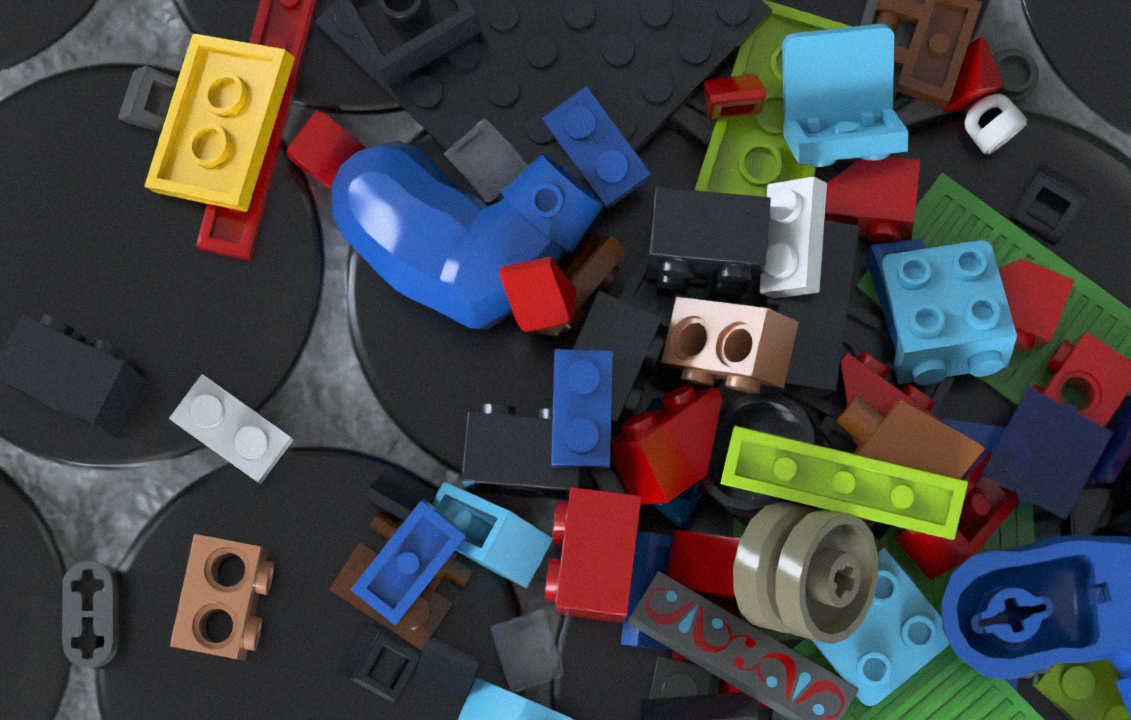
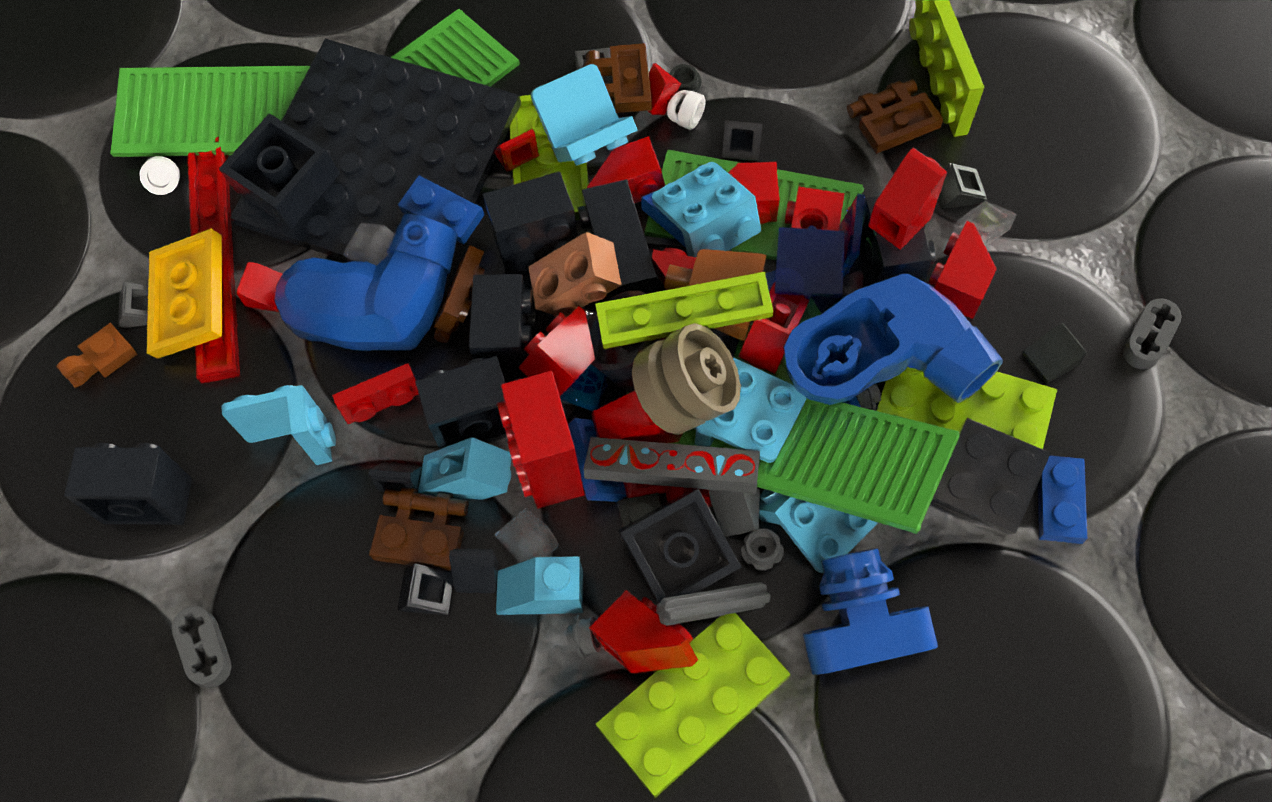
camera: 20 degrees left, 15 degrees down
white plate [169,374,293,484] -> none
nougat brick [170,534,274,661] -> none
blue plate [351,498,468,625] -> none
red slope [499,257,577,332] -> none
blue plate [551,349,613,469] -> none
white plate [760,177,827,298] -> none
none -> dark orange plate [56,323,138,388]
none -> medium azure bracket [221,385,336,465]
none -> red plate [332,363,419,425]

